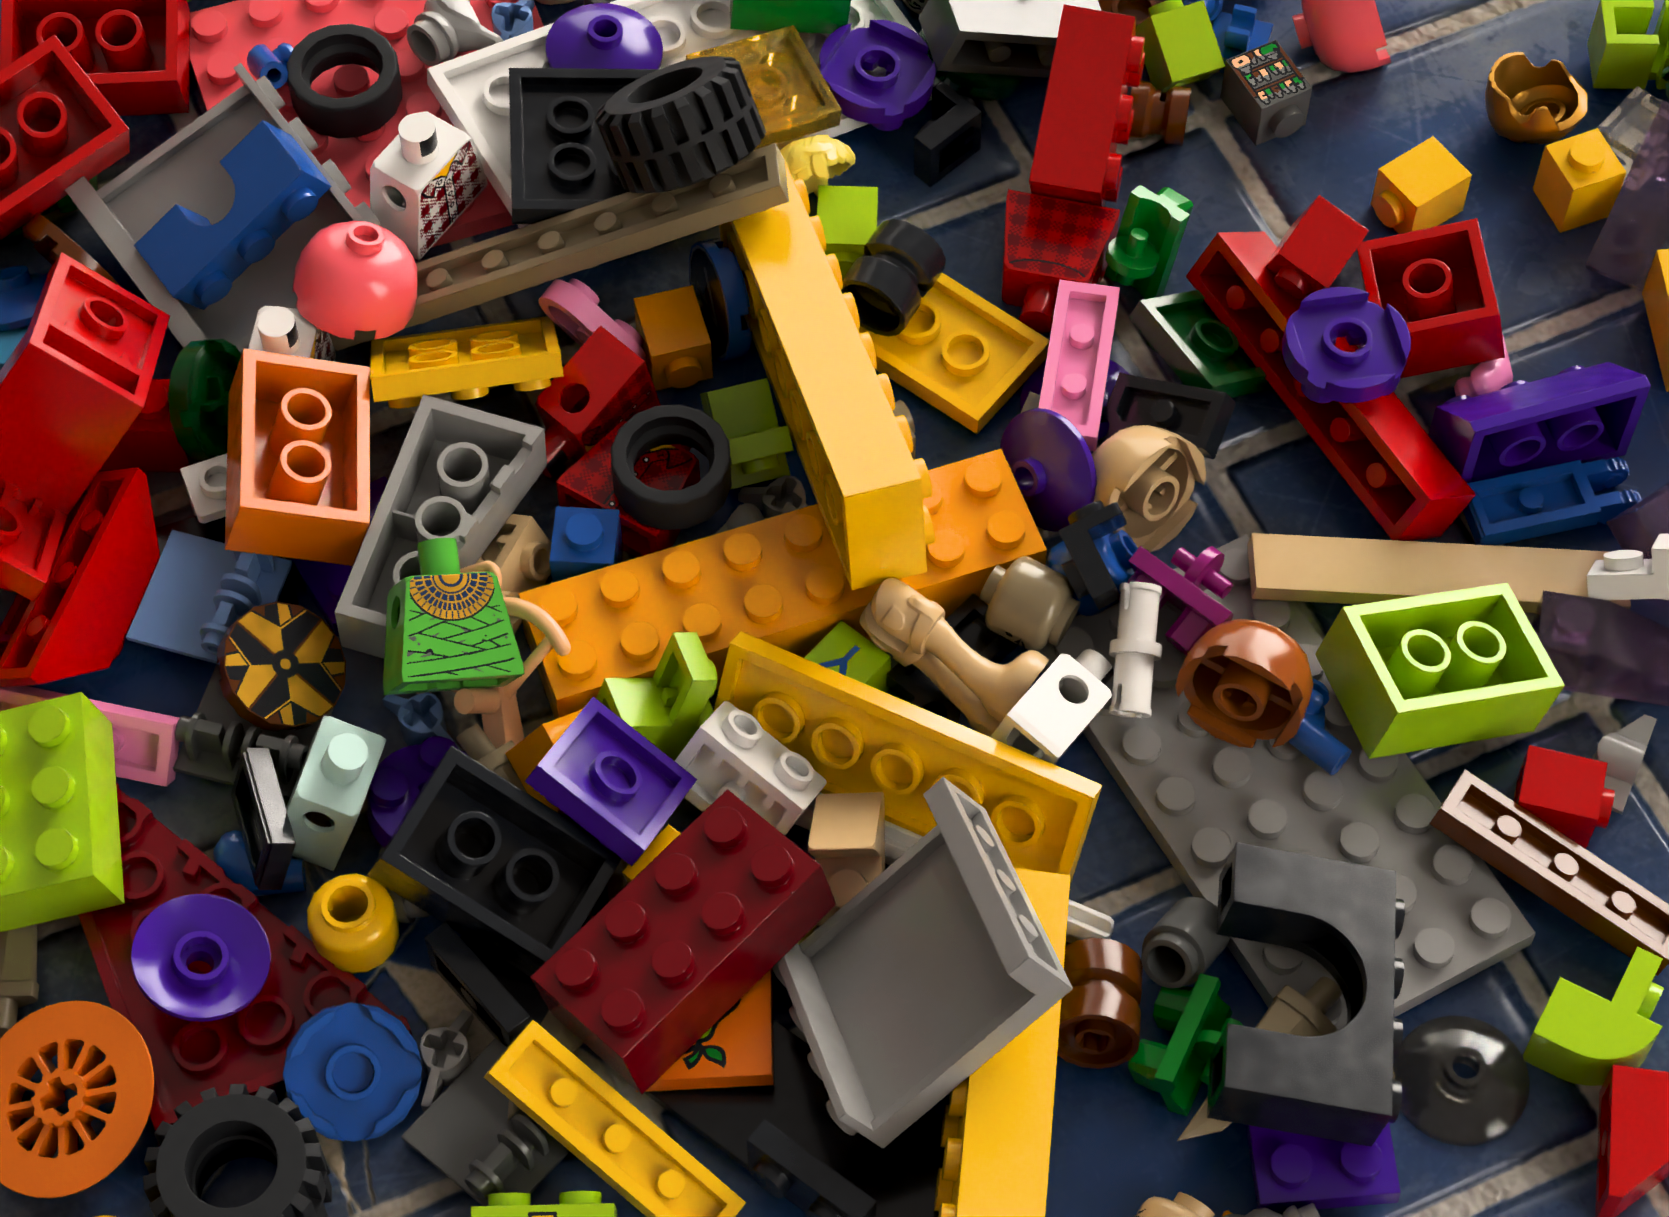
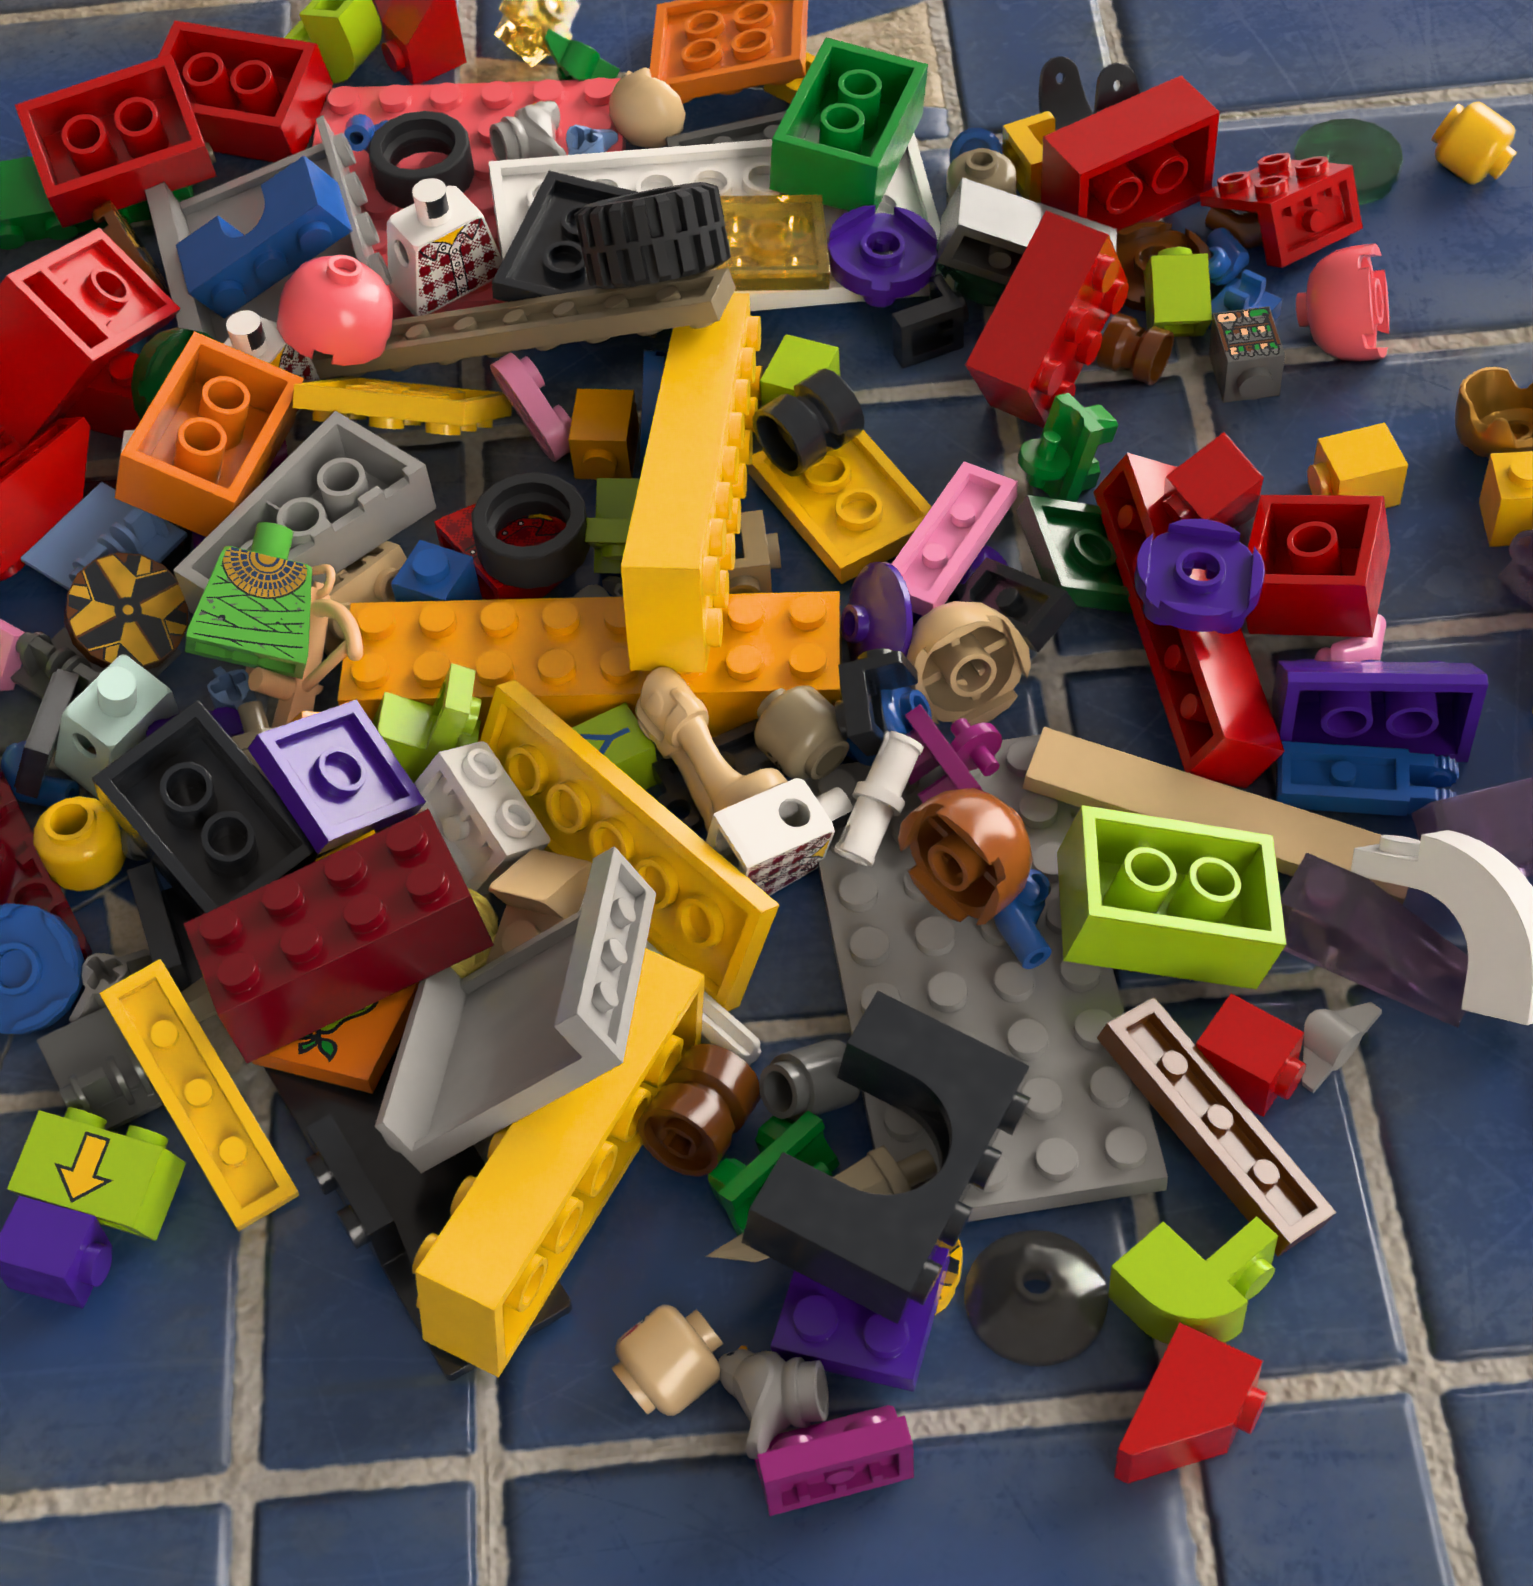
camera: 25 degrees right, 5 degrees down
red torso [535,326,661,478] -> none
dark purple dish [545,3,663,69] -> none
light yellow hair [780,135,856,197] -> none
red torso [1002,189,1120,333] -> none

